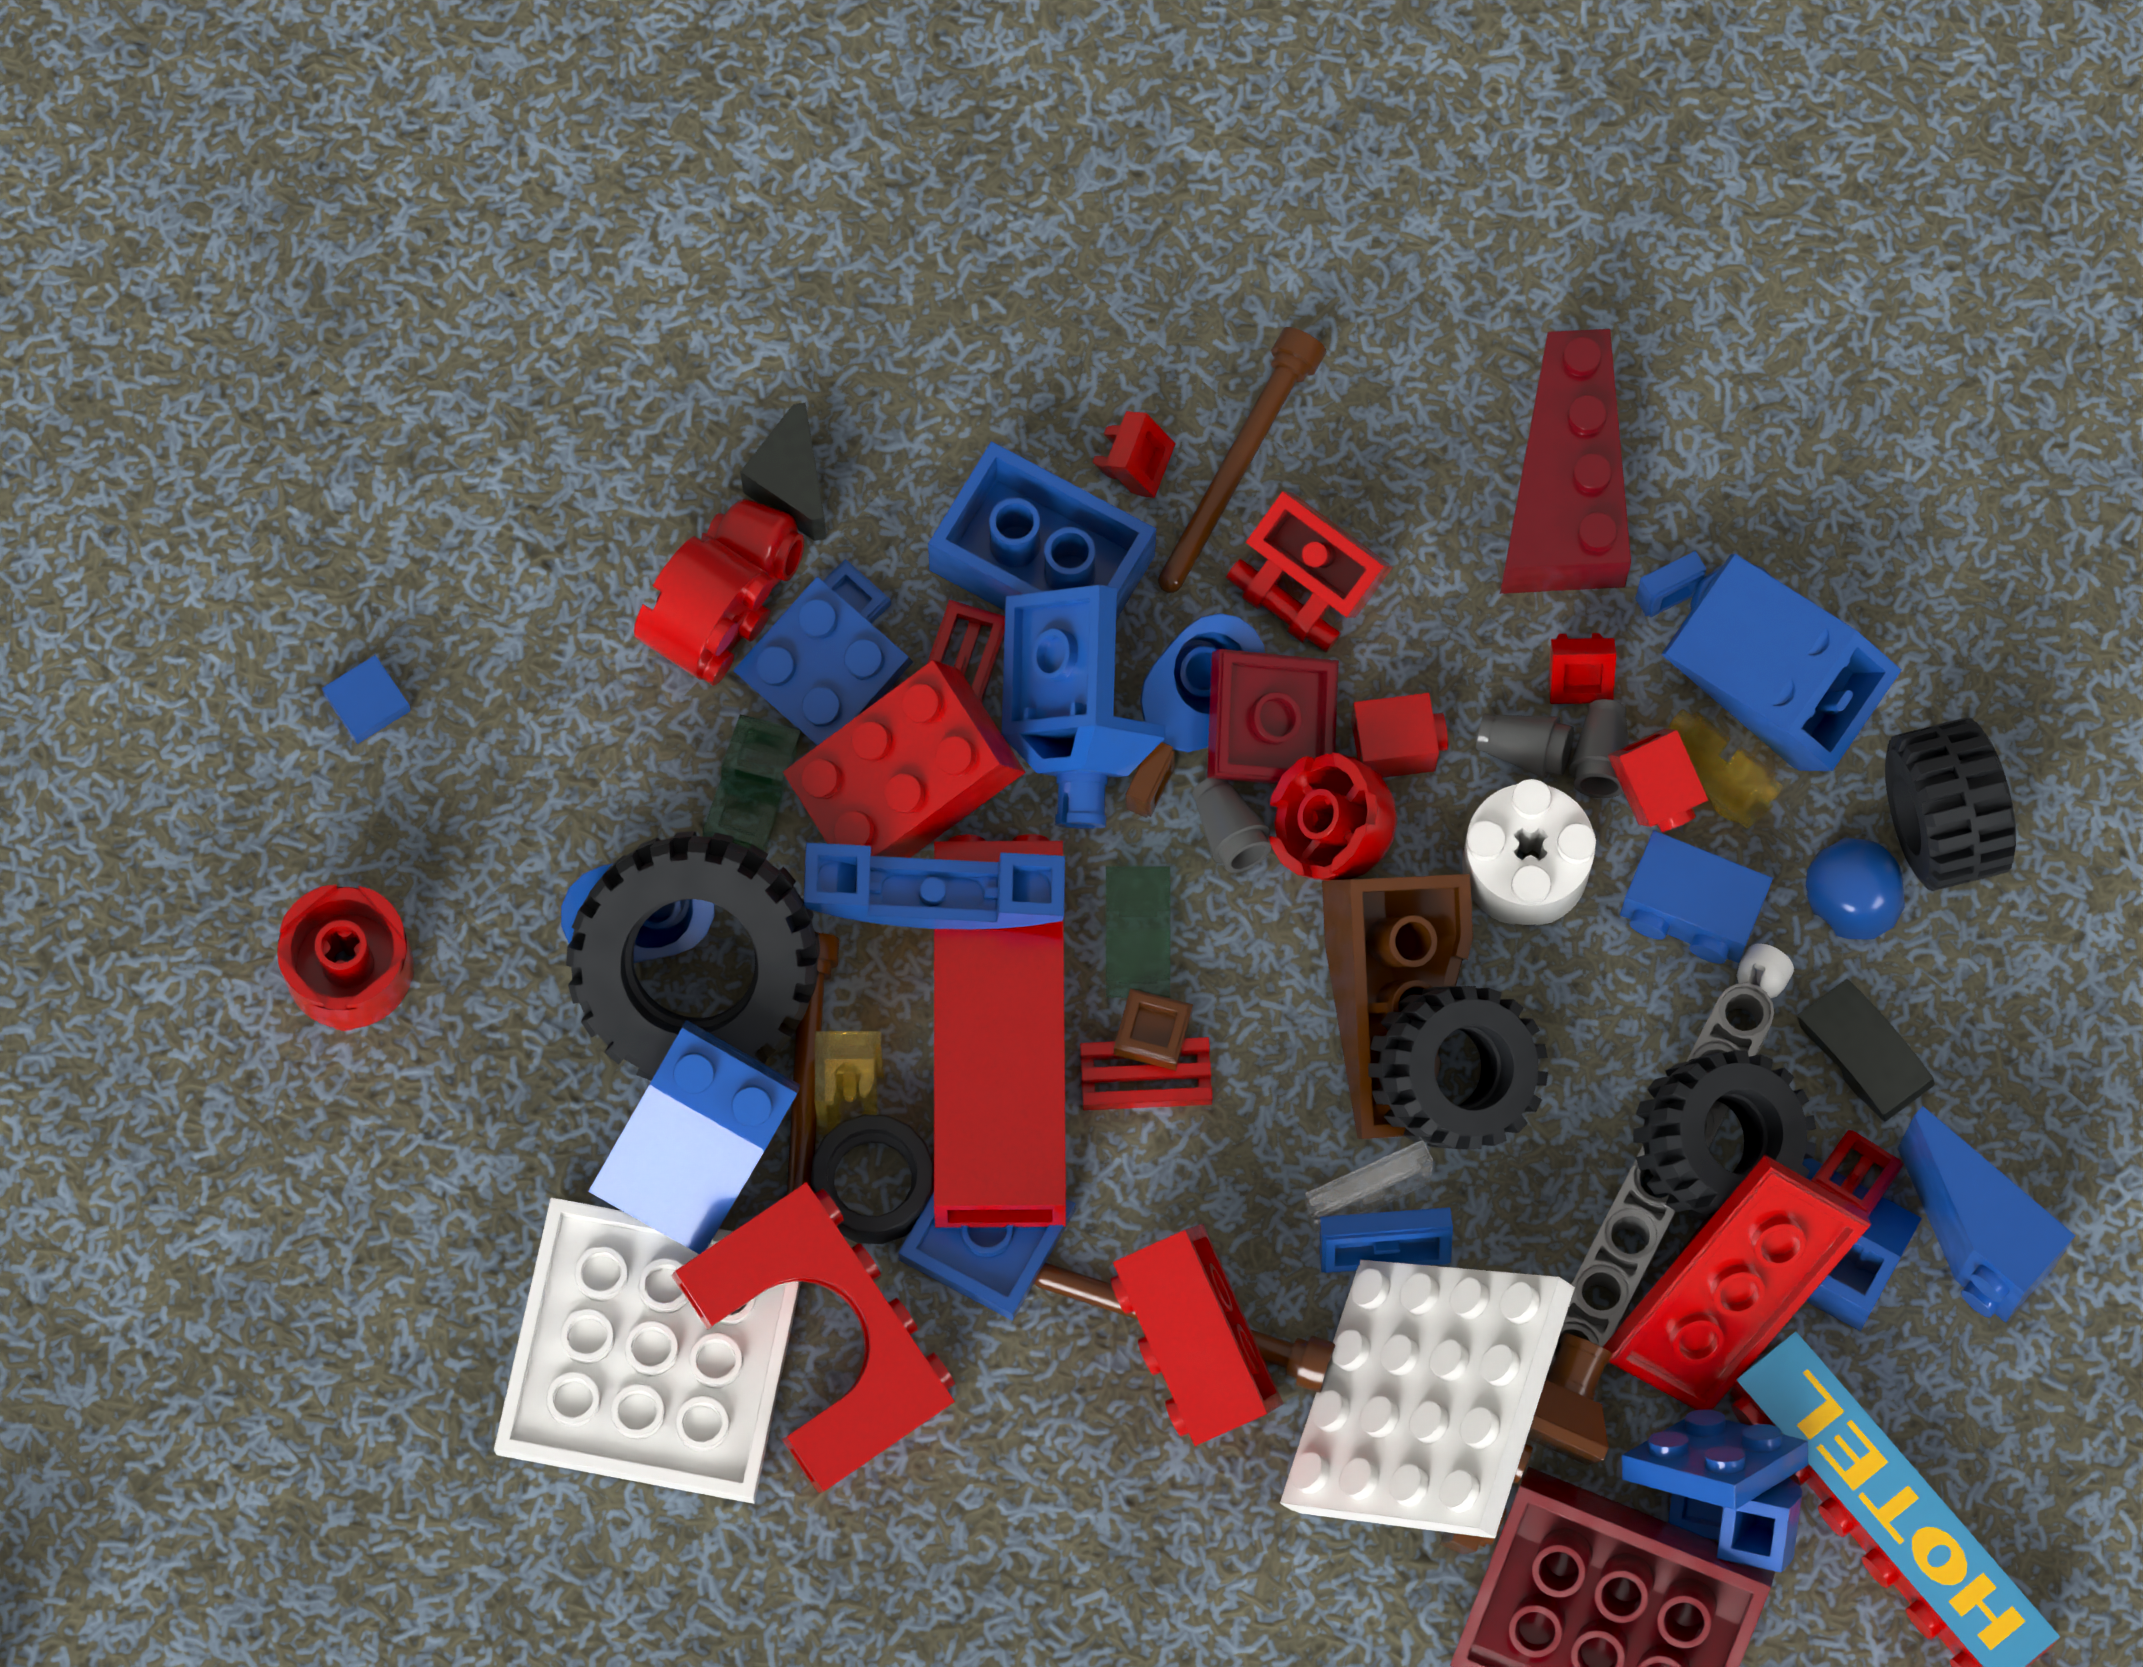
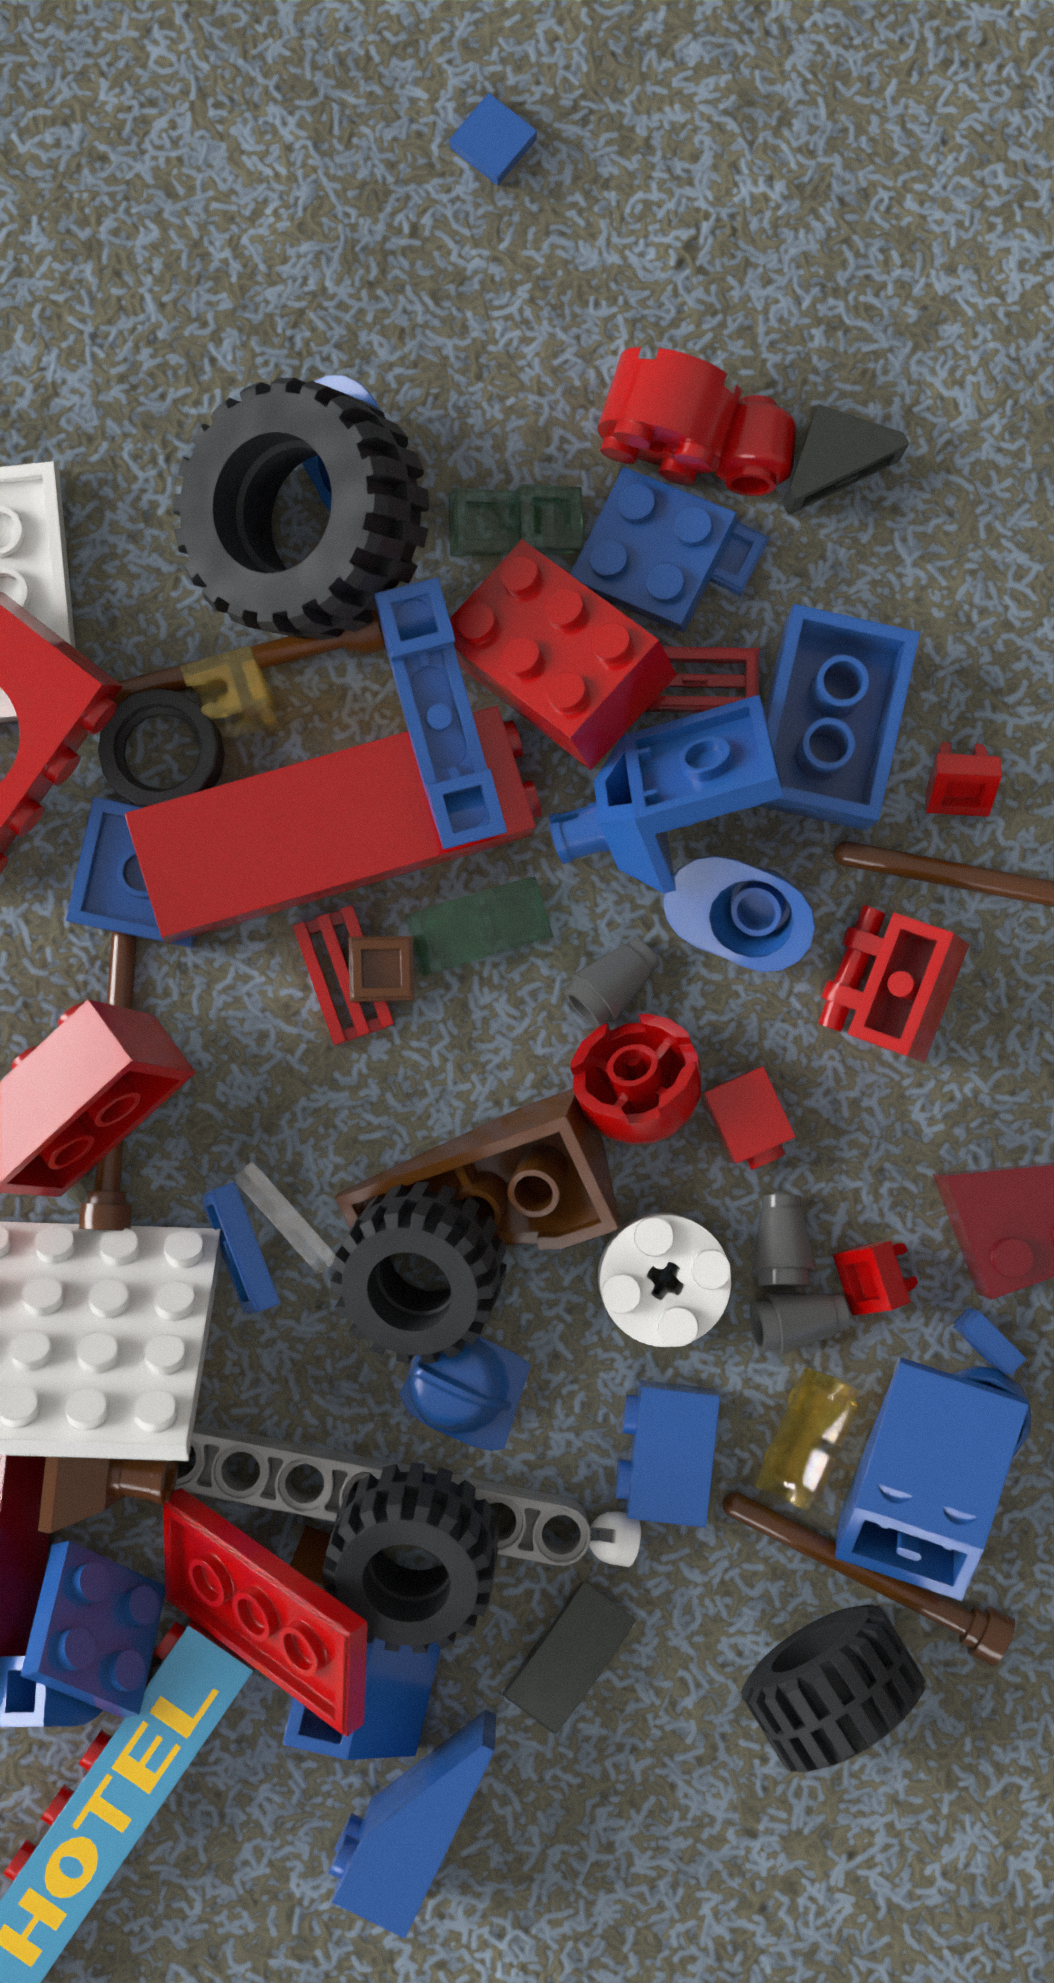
camera: 75 degrees right, 15 degrees up
red brick [277,884,414,1031] -> none
slope [588,1020,800,1254] -> none
reddish brown tile [1126,742,1175,818] -> none
dark red plate [1207,649,1339,784] -> none
red brick [1607,728,1708,832] -> none
blue hair [1806,837,1905,940] -> none
red tile [1811,1130,1904,1217] -> none
none -> blue piece [398,1336,531,1451]
none -> reddish brown piece [723,1492,1015,1666]

